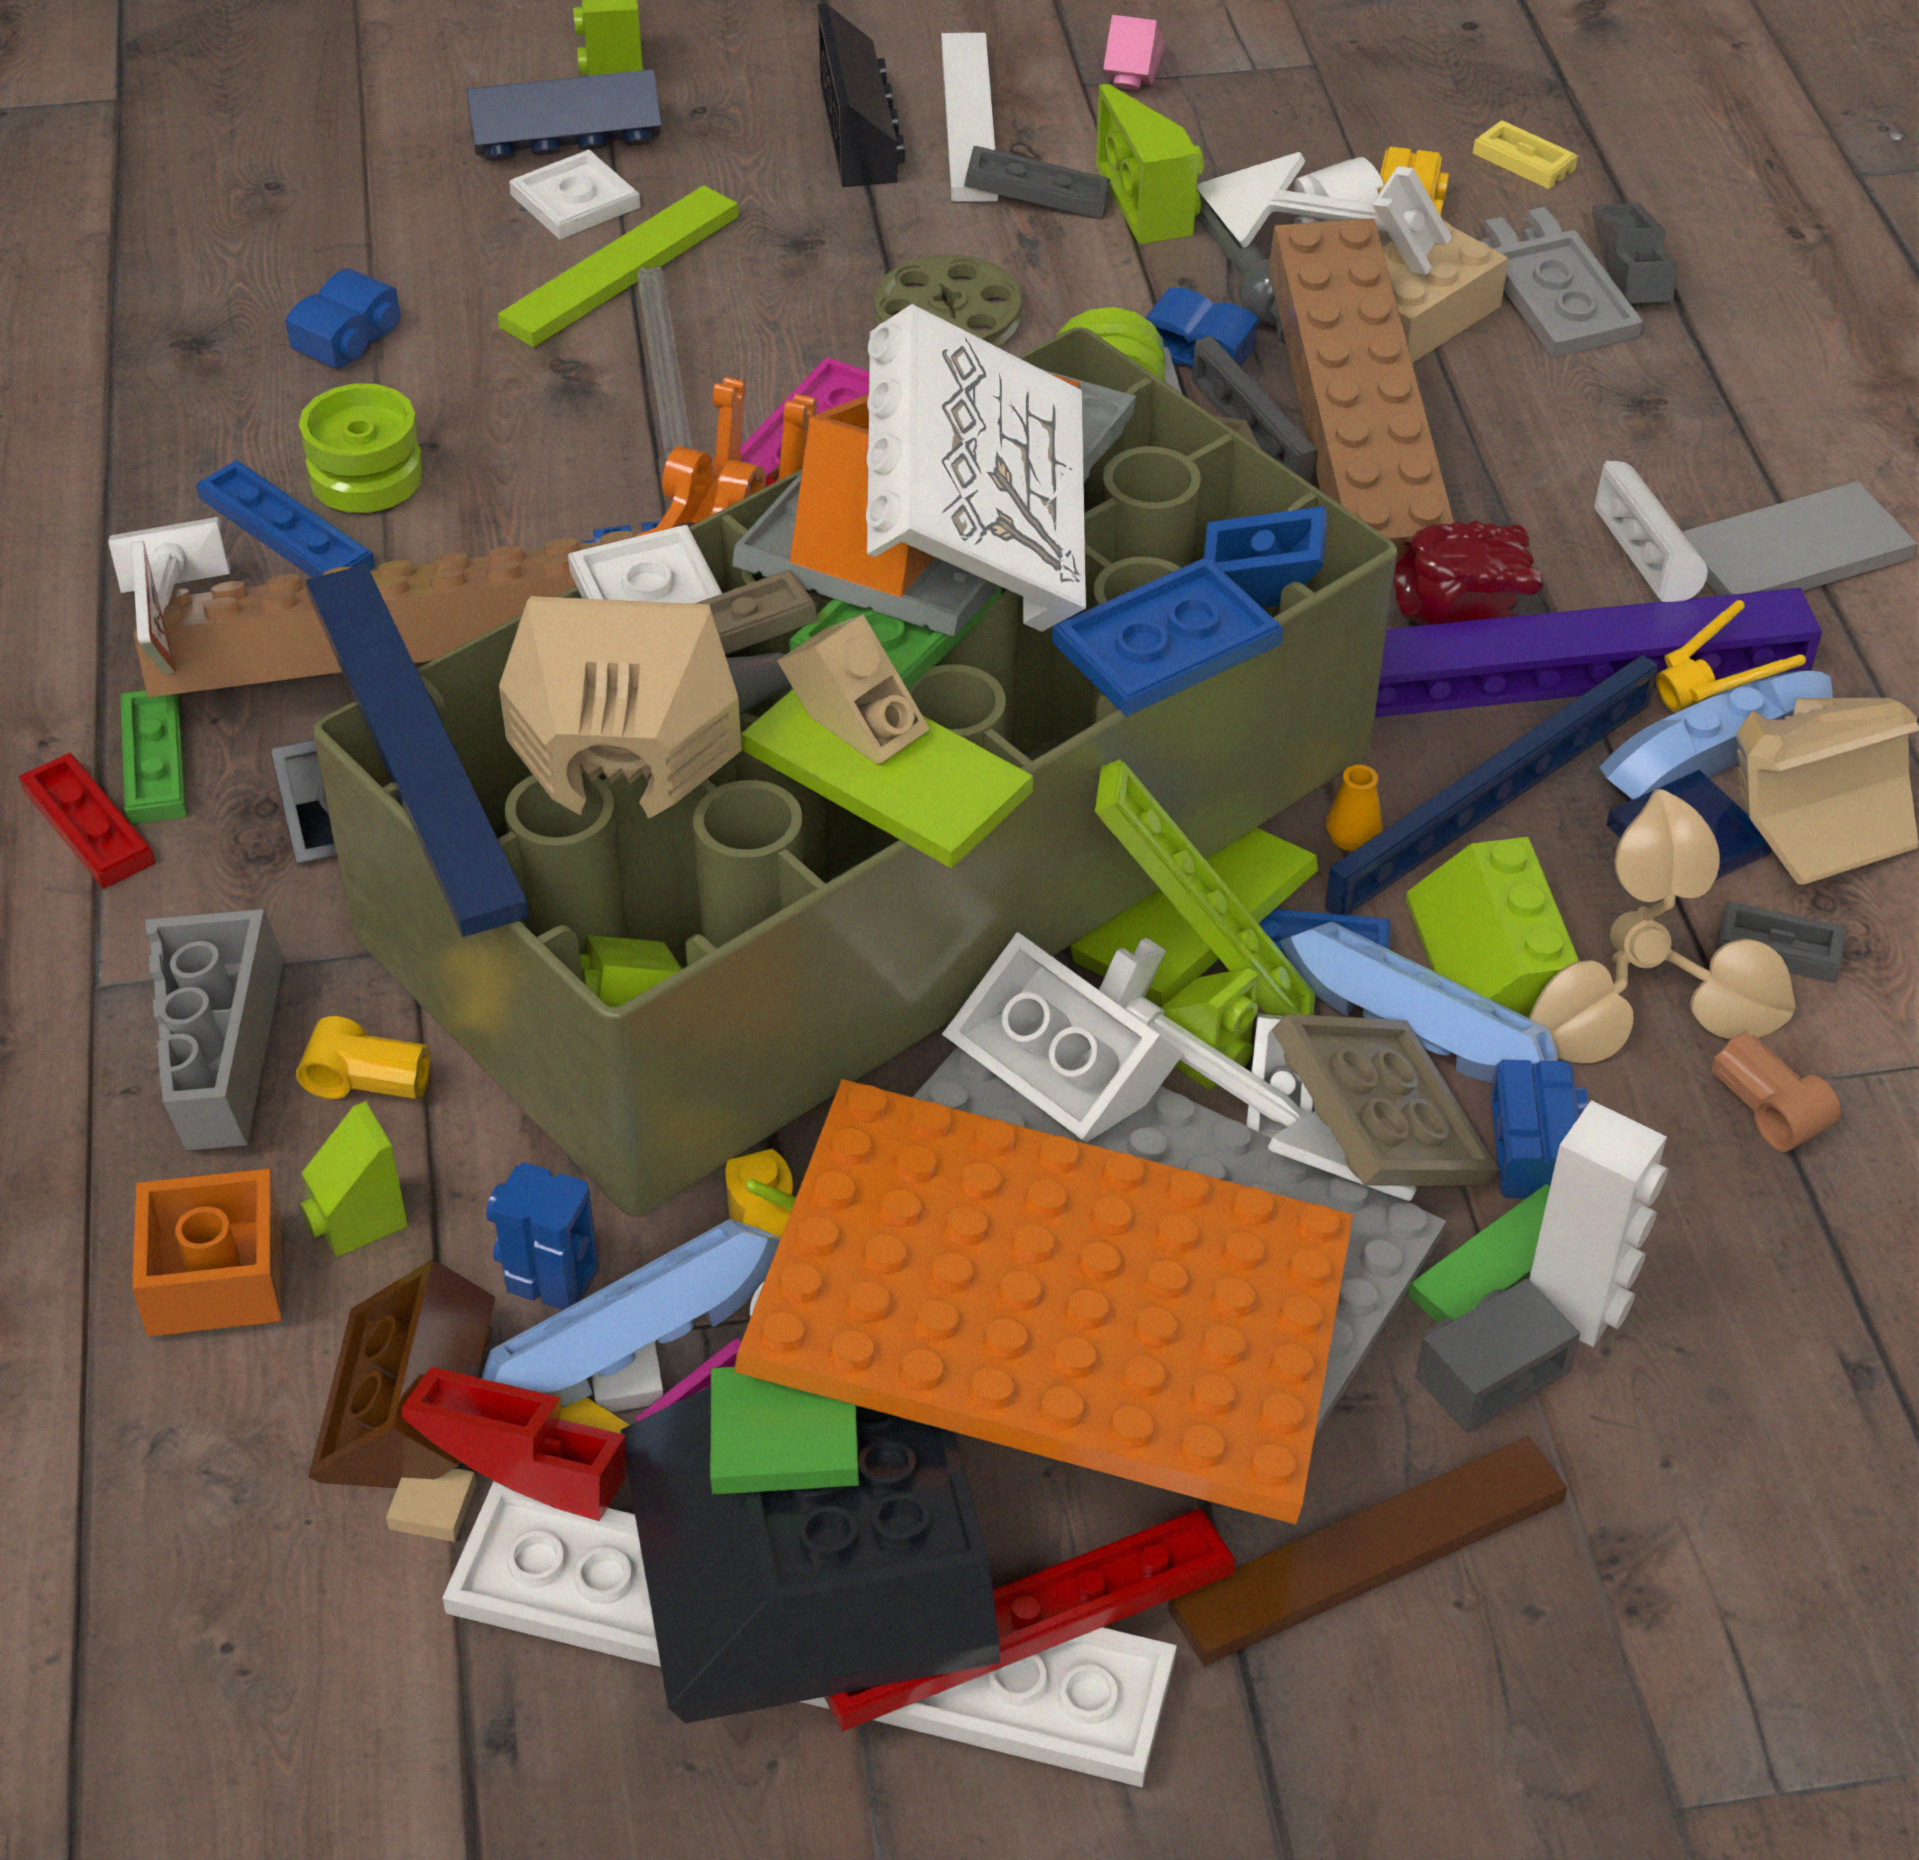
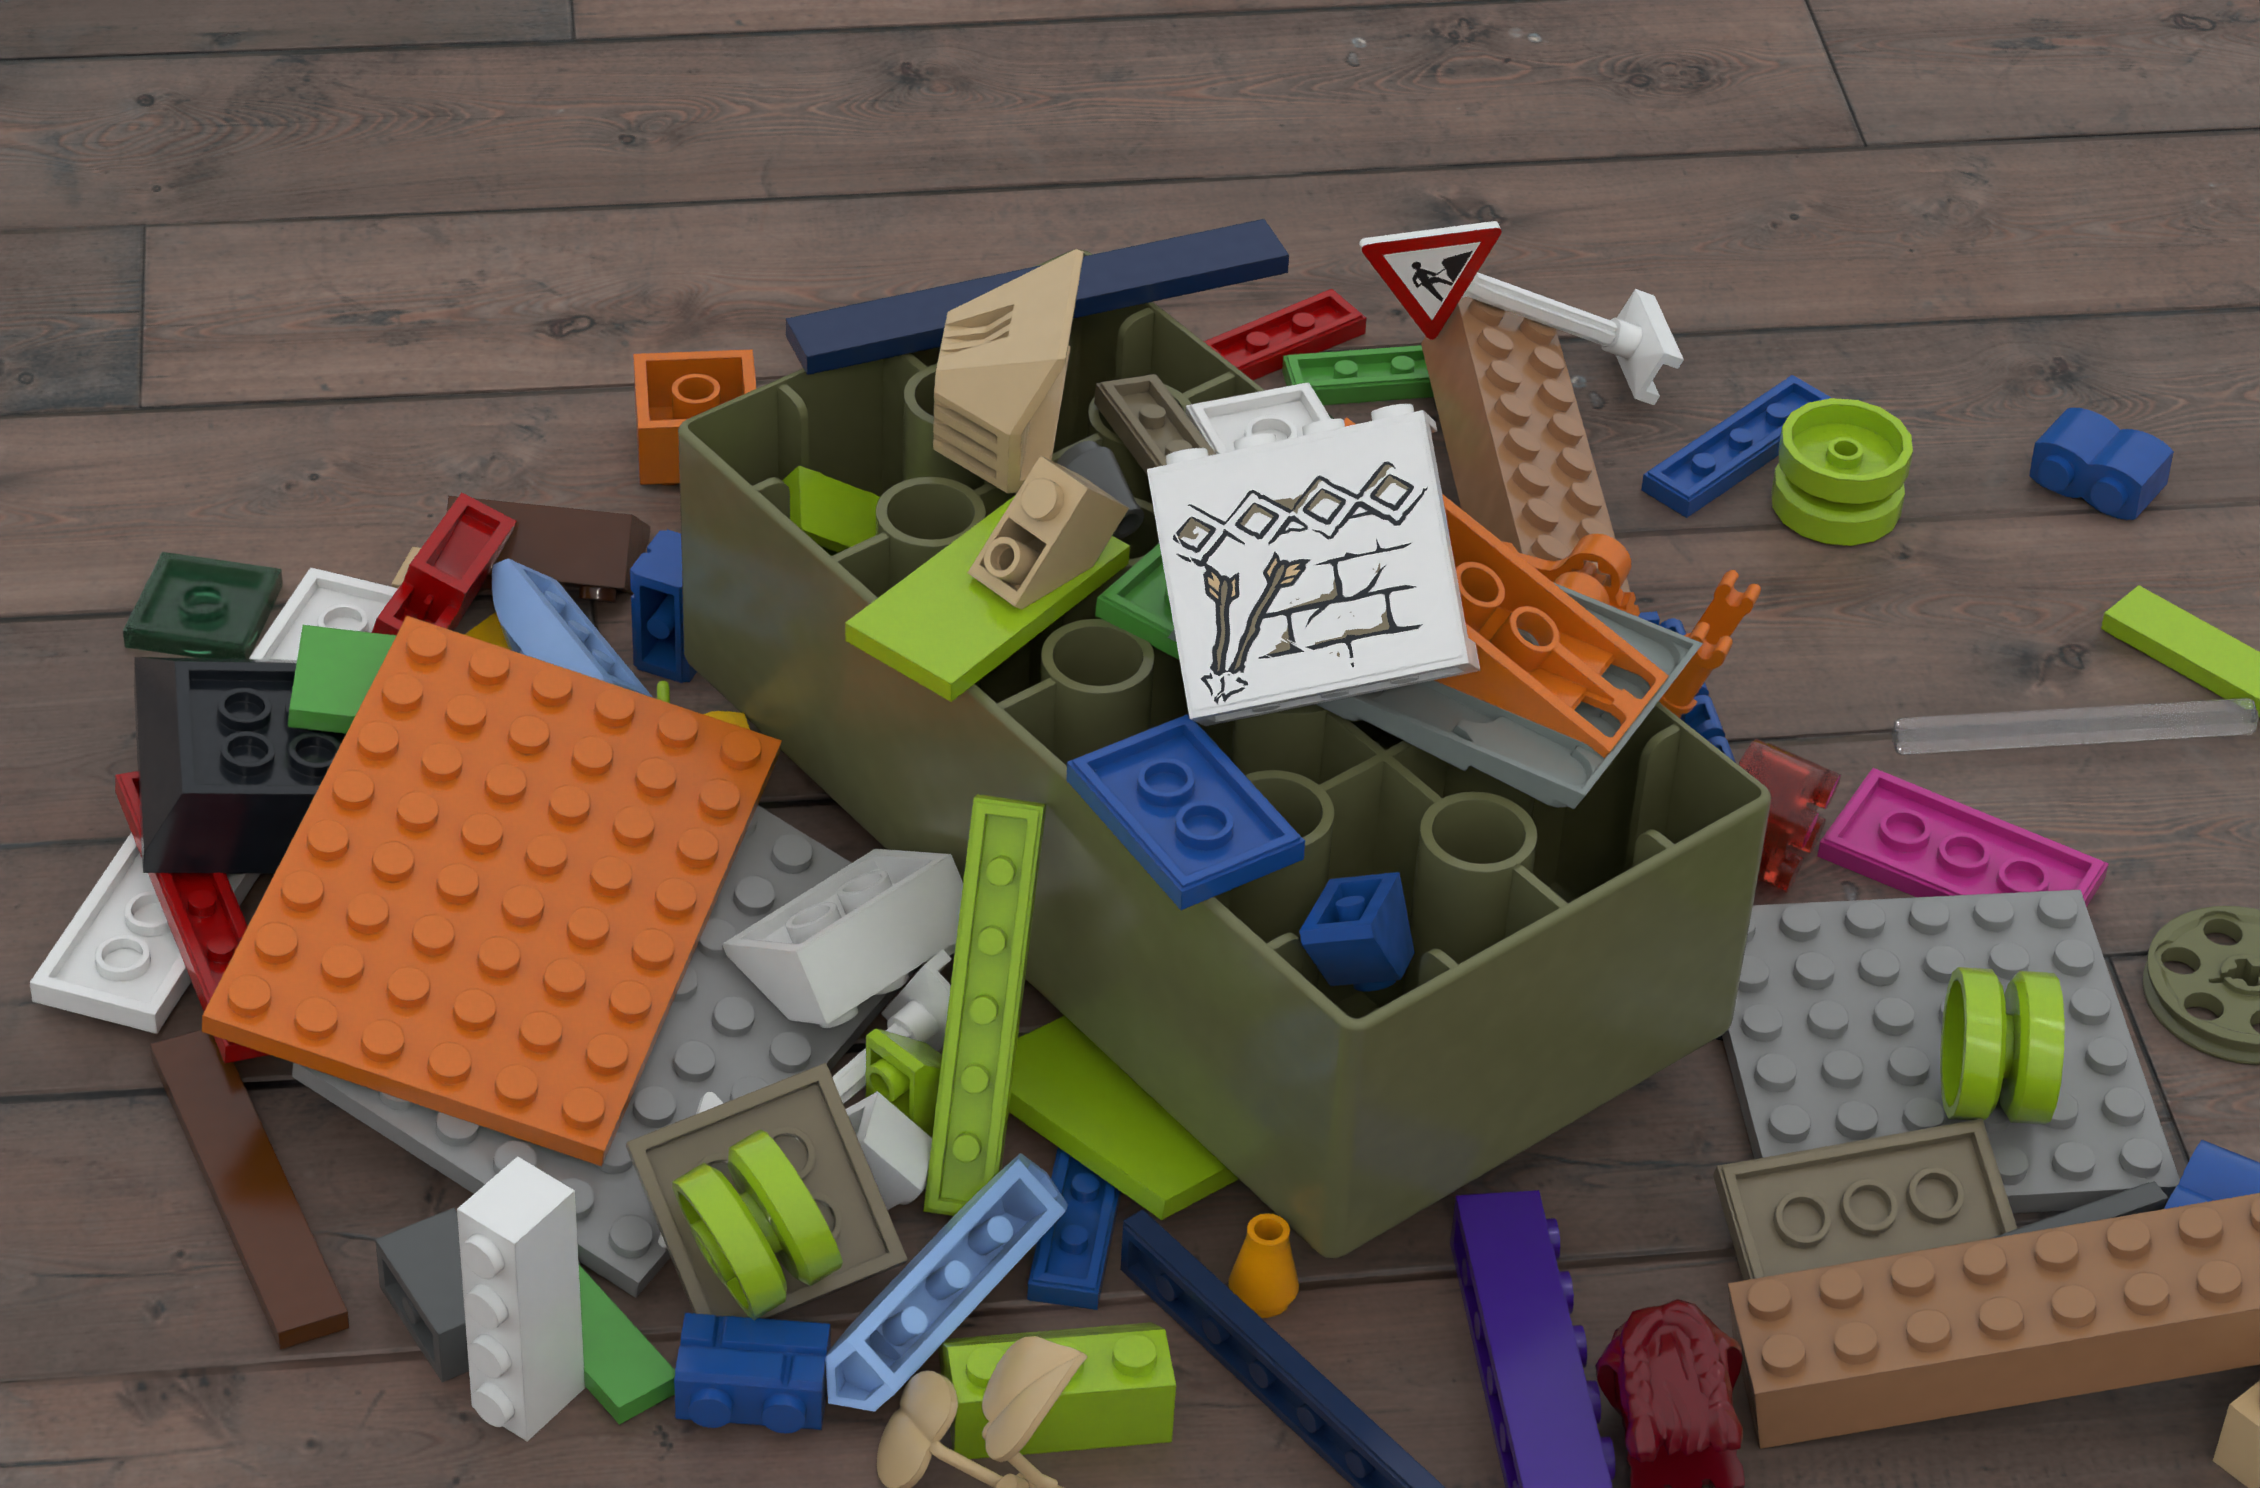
camera: 90 degrees right, 5 degrees down
none -> clear green tile [123,552,283,659]
none -> lime wheel [672,1129,843,1320]

